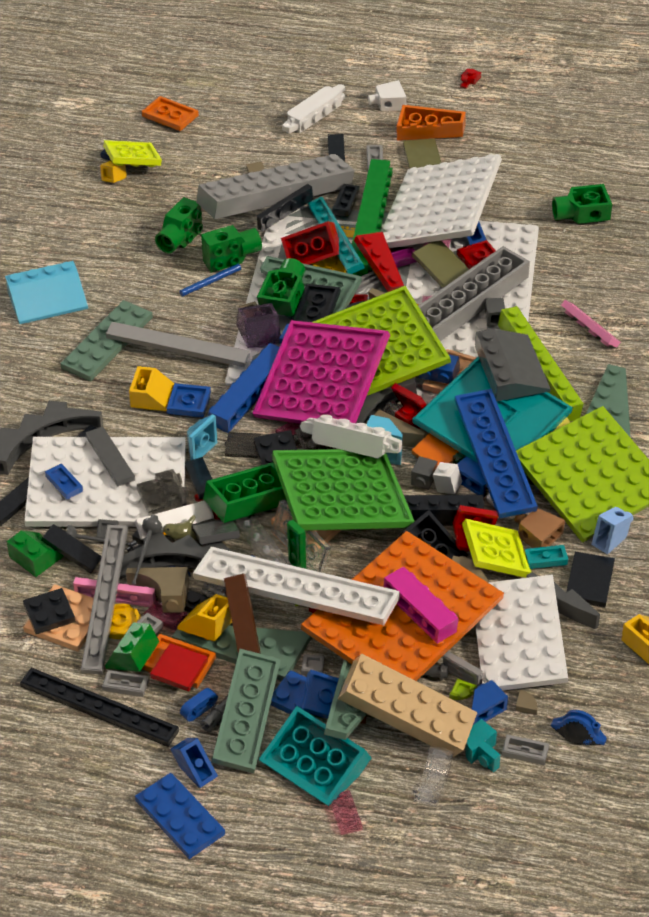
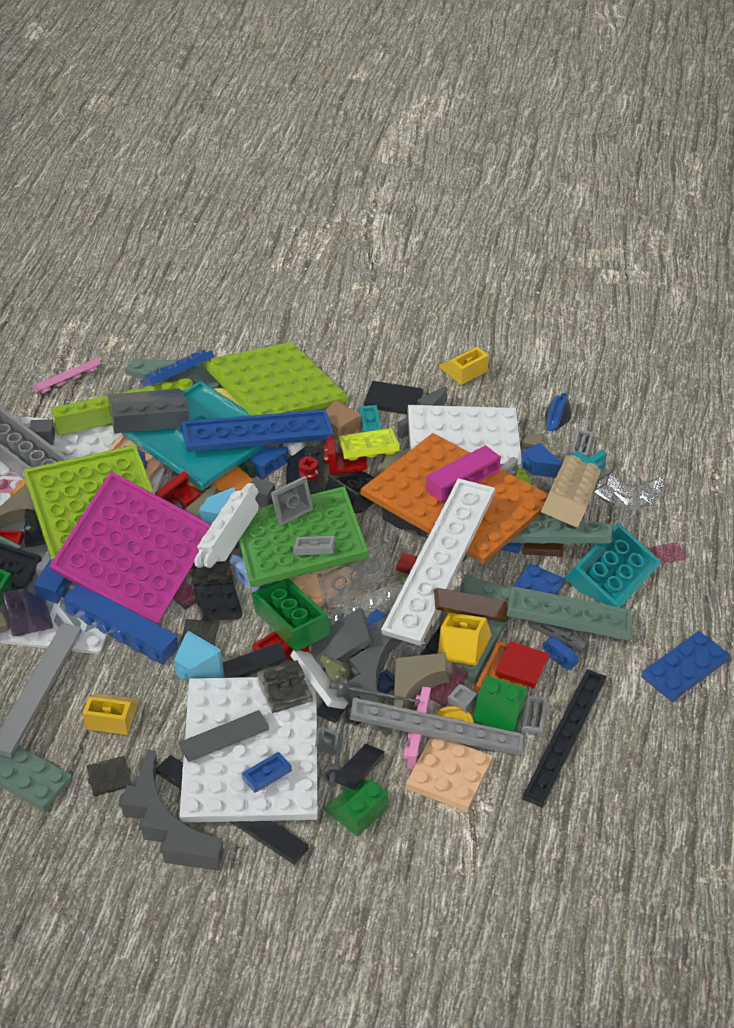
camera: 90 degrees left, 0 degrees up
black plate [23,588,76,635] -> none
blue plate [167,383,211,418] -> none
blue slope [170,738,218,788] -> none
green tile [287,520,306,569] -> none
light grey tile [301,654,325,676] -> none
blue plate [302,670,339,719] -> none
white brick [433,462,462,494] -> none
light blue torso [591,507,633,554] -> none
none -> clear smoke piece [86,756,132,796]
none -> blue plate [140,349,215,387]
none -> light grey slope [271,476,313,526]
none -> light grey tile [293,536,337,555]
none -> red wheel [299,457,318,481]

